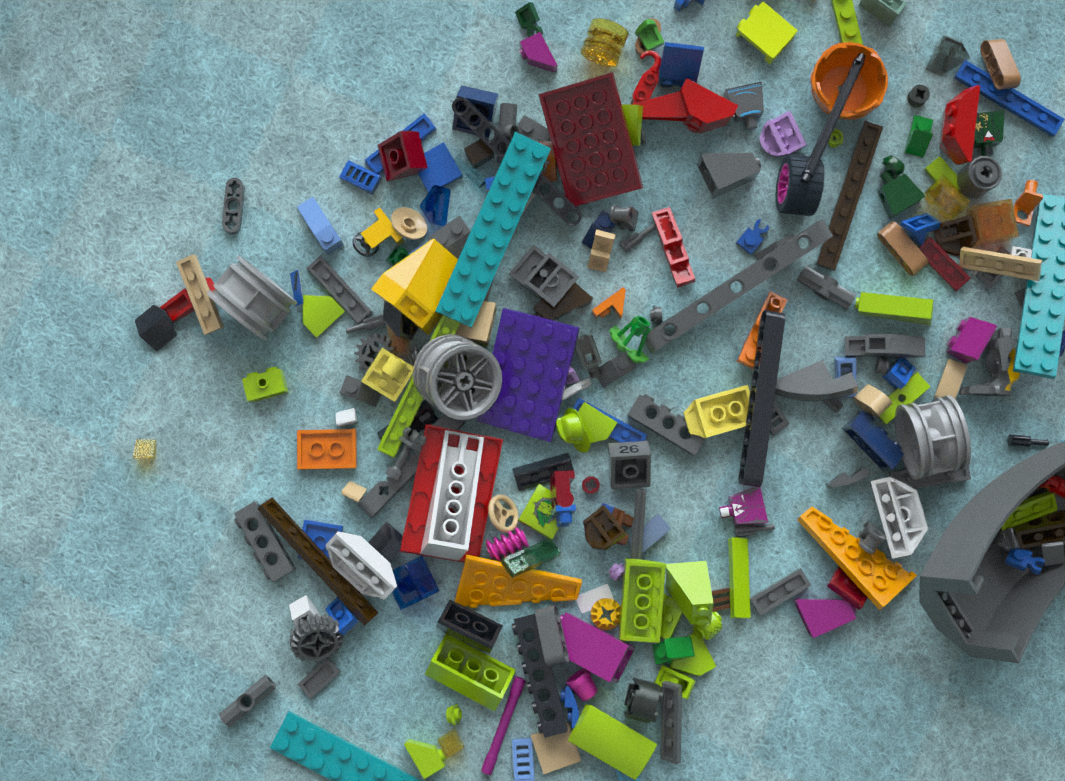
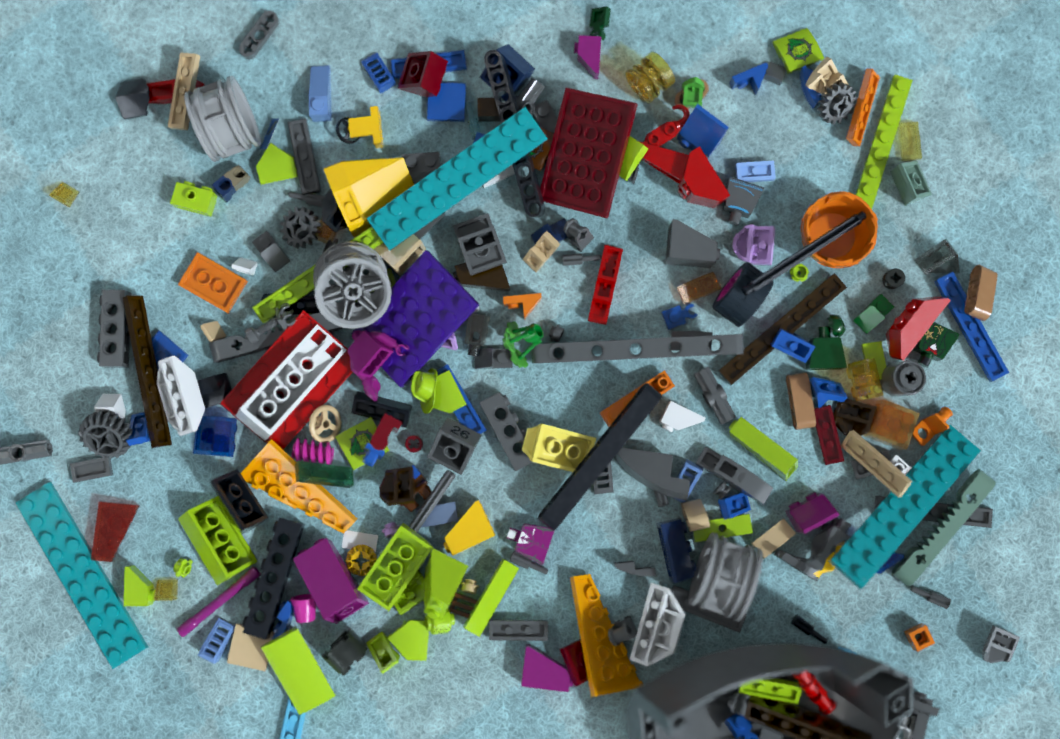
camera: 30 degrees right, 0 degrees up
light yellow plate [361,347,414,402] -> none
dark green plate [385,245,409,266] -> none
tan dish [391,207,427,240] -> none
clear blue slope [420,185,451,227] -> none
dark grey beam [535,605,569,667] -> none
white tile [562,378,592,401] -> none
green slope [652,636,695,665] -> none
dark grey tile [661,681,682,764] -> none
neon yellow panel [736,2,798,64] -> none
none -> clear red wing [91,501,140,562]
none -> leg [212,165,250,203]
none -> magenta torso [348,330,409,401]
none -> yellow slope [443,500,496,556]
none -> tan plate [461,579,479,594]
none -> white slope [659,401,706,432]
none -> clear orange slope [676,272,722,305]
none -> light blue plate [735,161,776,182]
none -> blue slope [771,328,816,363]

